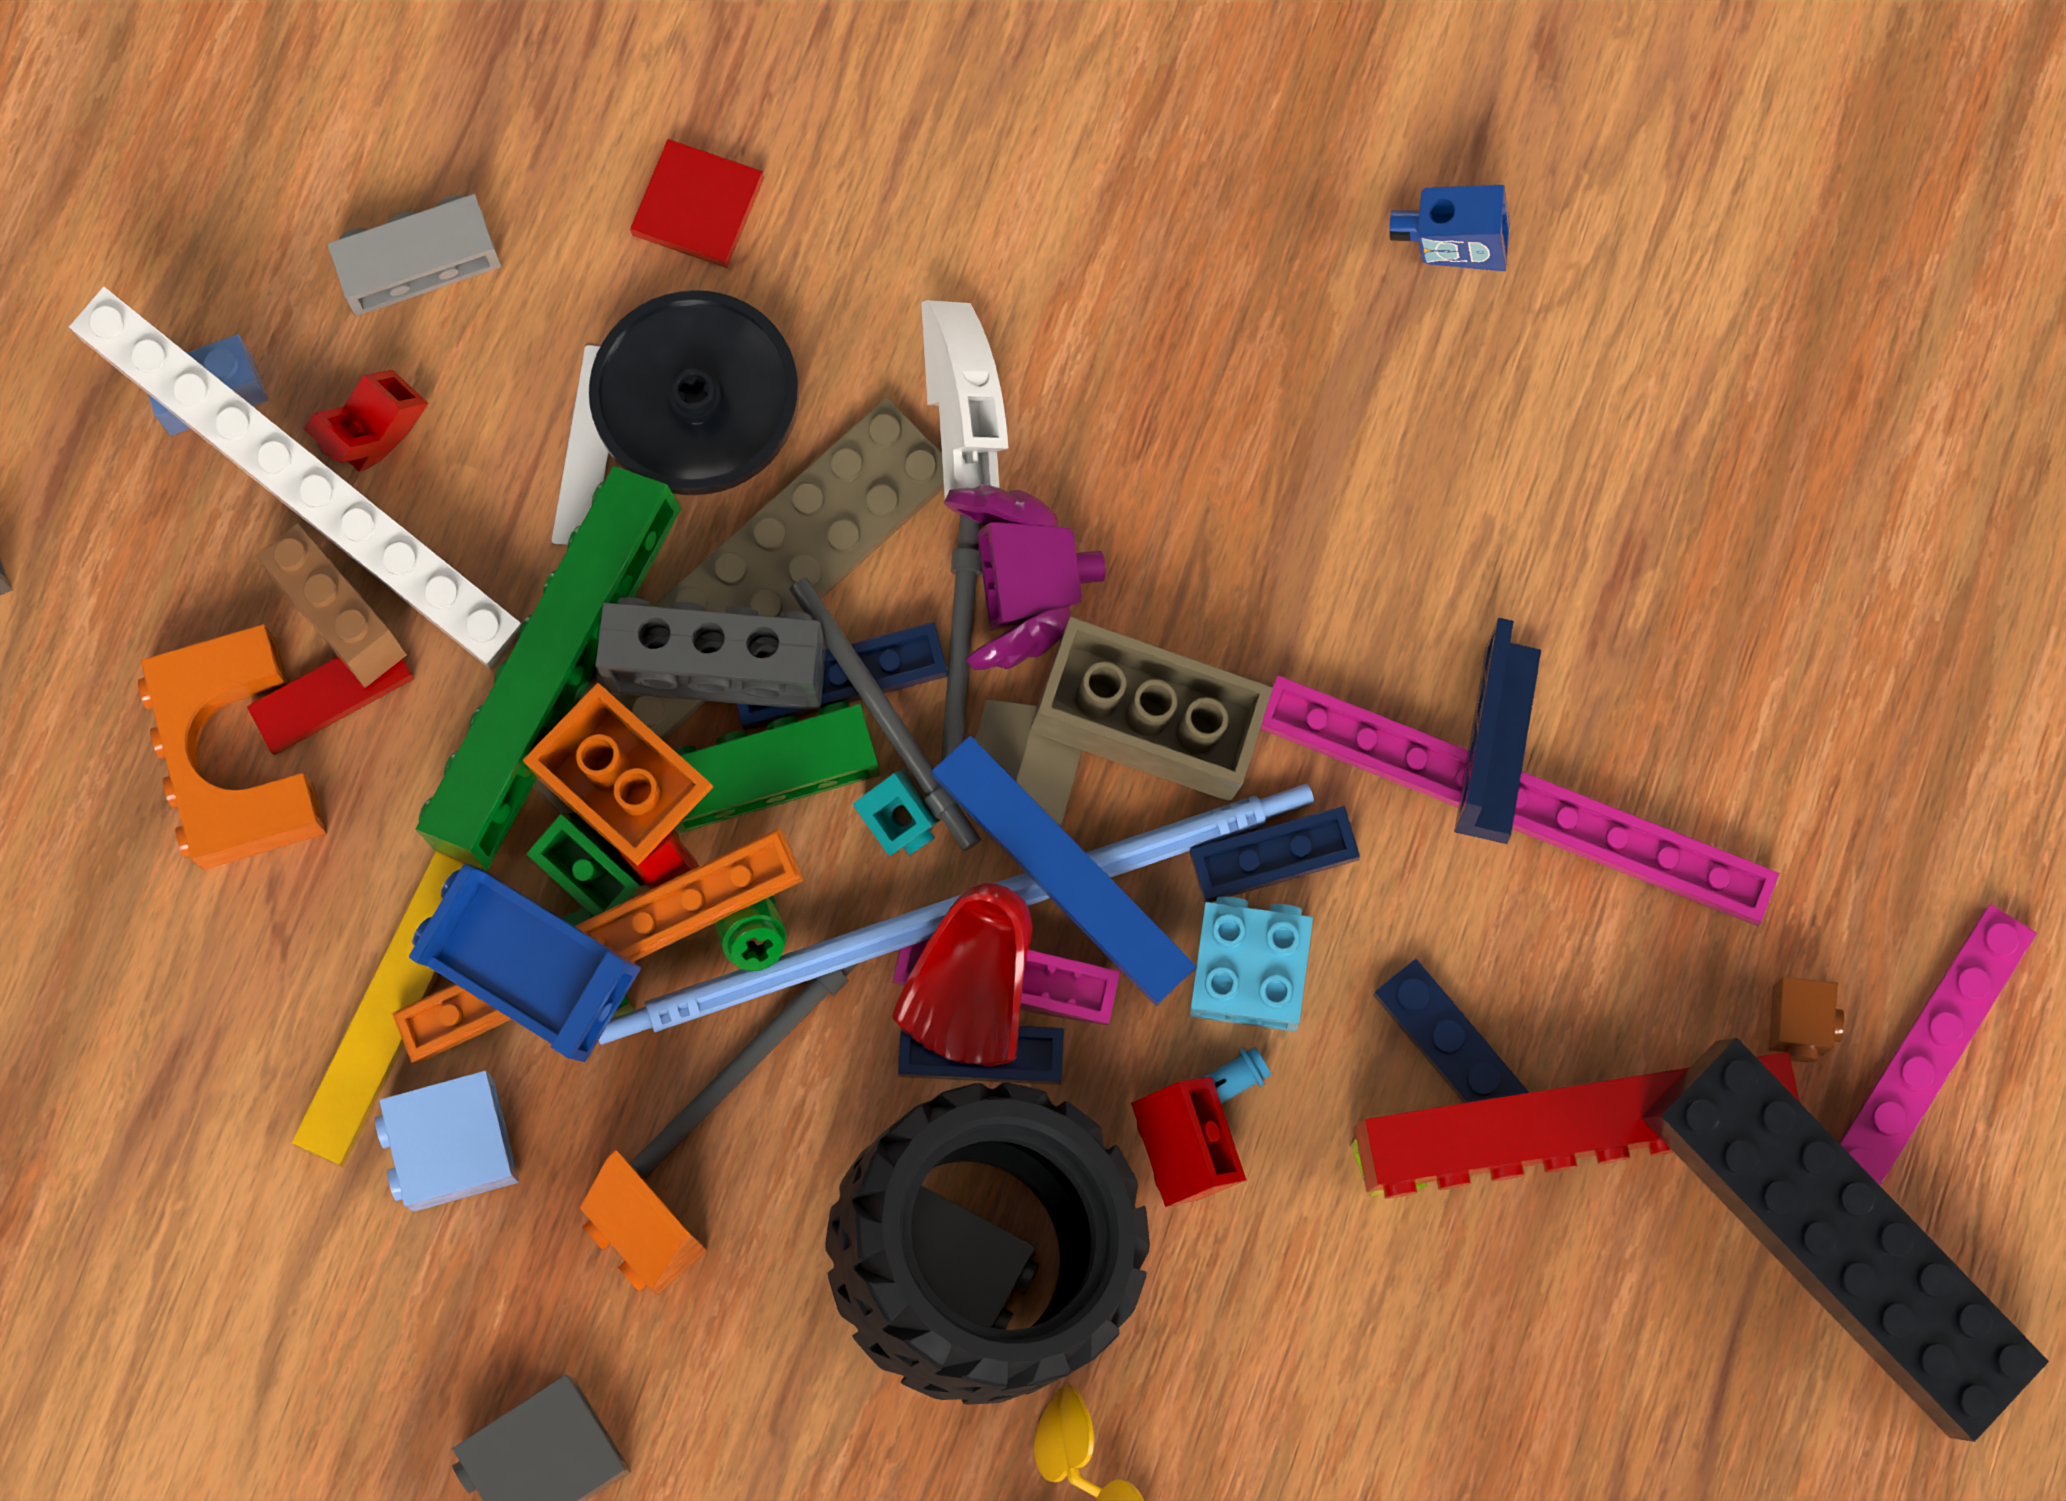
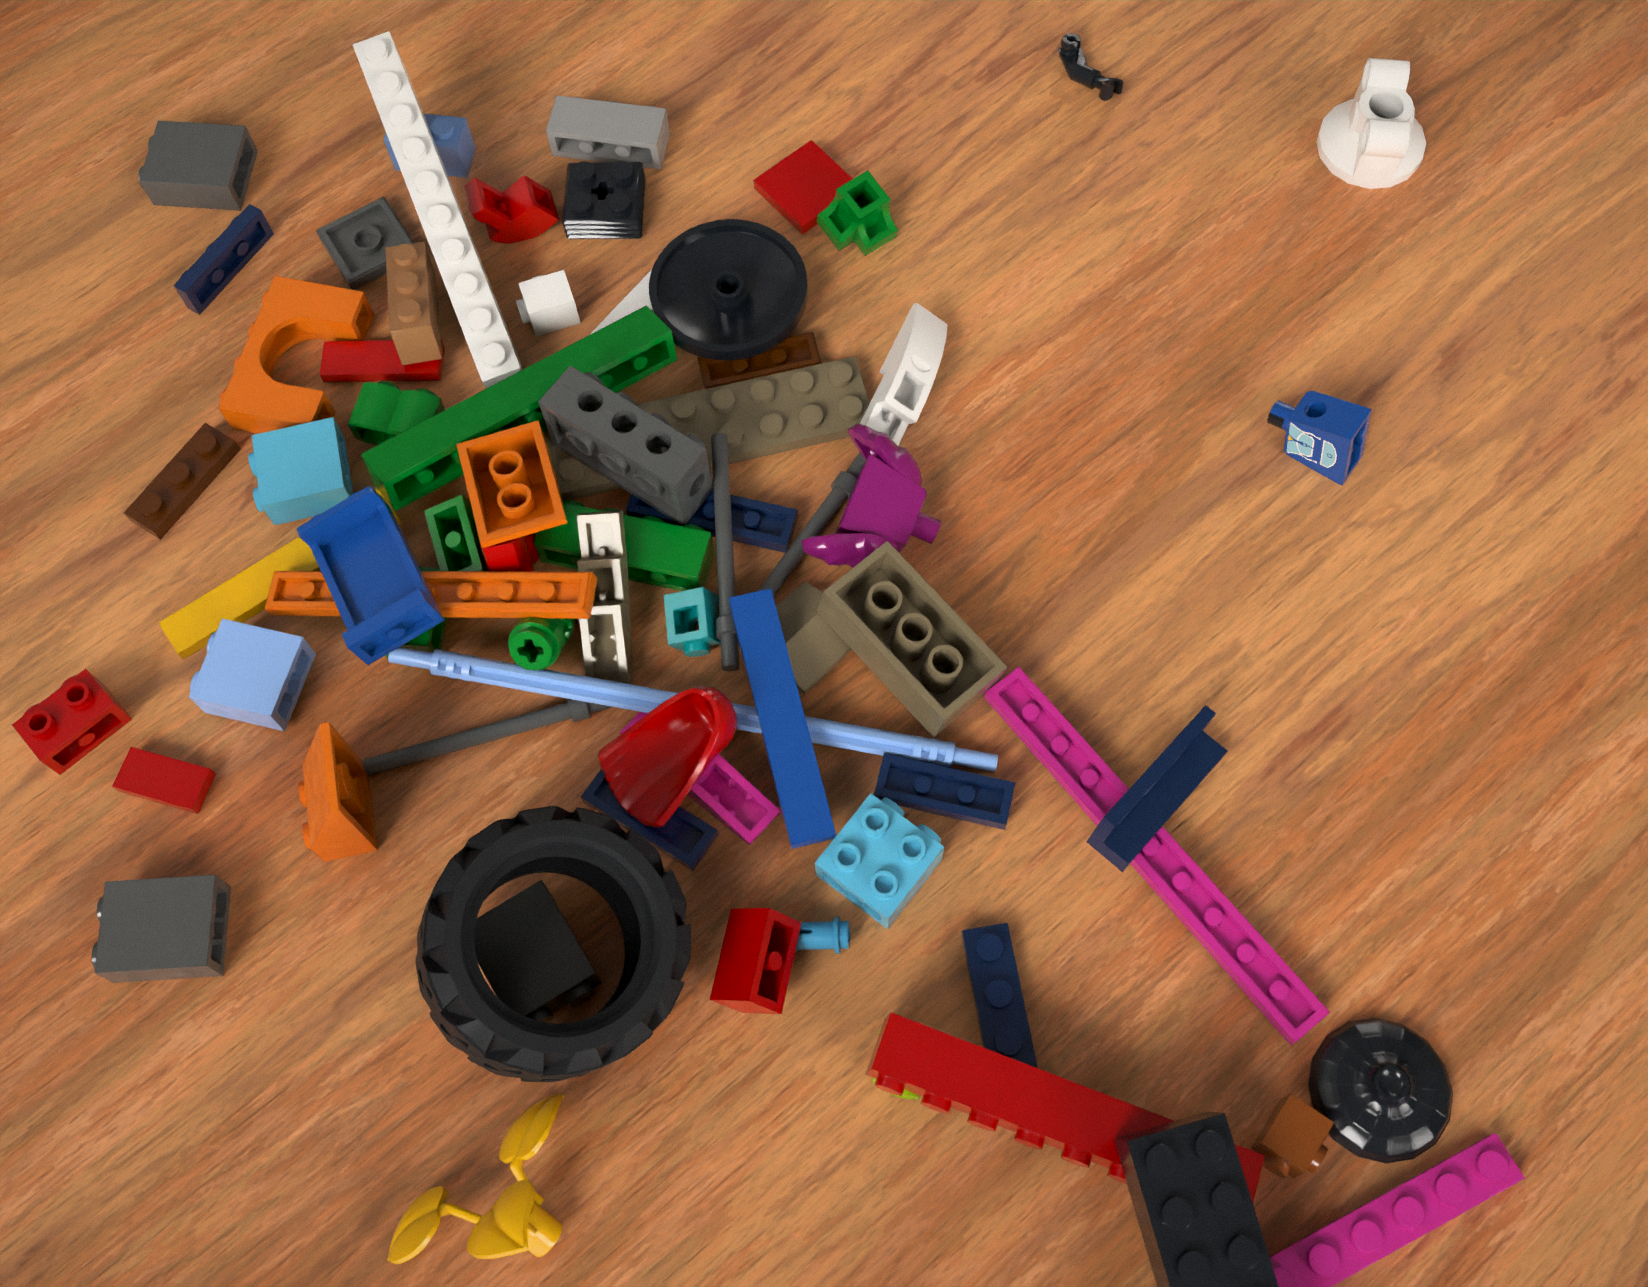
camera: 30 degrees right, 10 degrees down
none -> red brick [12,668,132,775]
none -> red tile [112,747,216,814]
none -> reddish brown plate [124,423,241,540]
none -> dark blue plate [173,204,274,315]
none -> medium azure brick [248,417,354,525]
none -> dark grey tile [316,196,414,290]
none -> green brick [348,380,445,445]
none -> white brick [516,270,581,337]
none -> black brick [562,161,646,239]
none -> dark tan slope [577,510,631,684]
none -> reddish brown tile [697,332,822,389]
none -> green brick [817,170,898,256]
none -> black hat [1308,1018,1453,1164]

